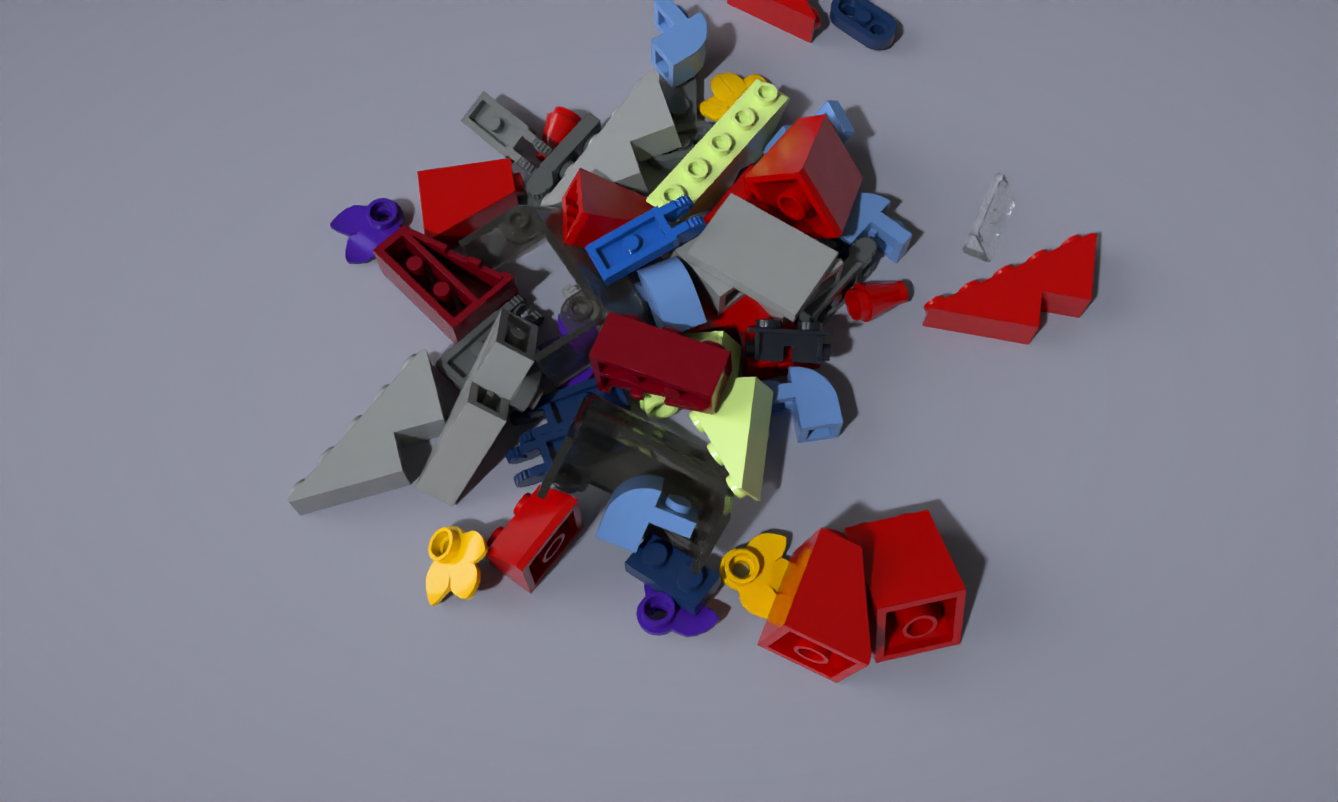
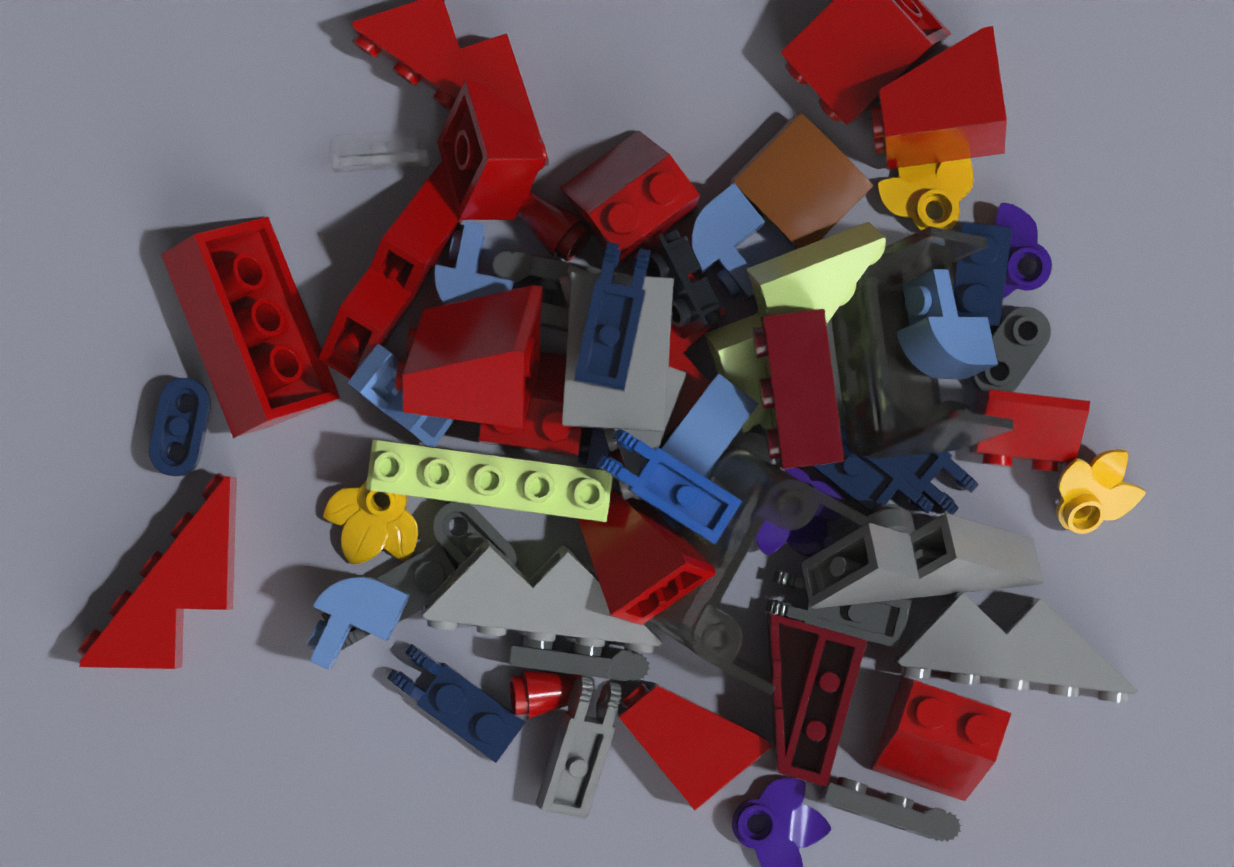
camera: 125 degrees left, 20 degrees up
none -> red slope [161,217,340,438]
none -> red slope [318,161,463,379]
none -> dark blue hinge [387,644,526,763]
none -> red slope [437,79,546,220]
none -> red slope [559,130,700,267]
none -> dark blue hinge [574,242,651,392]
none -> dark orange slope [729,112,874,249]
none -> dark grey hinge [818,776,962,842]
none -> red slope [871,676,1012,801]
none -> dark grey plate [972,307,1051,393]

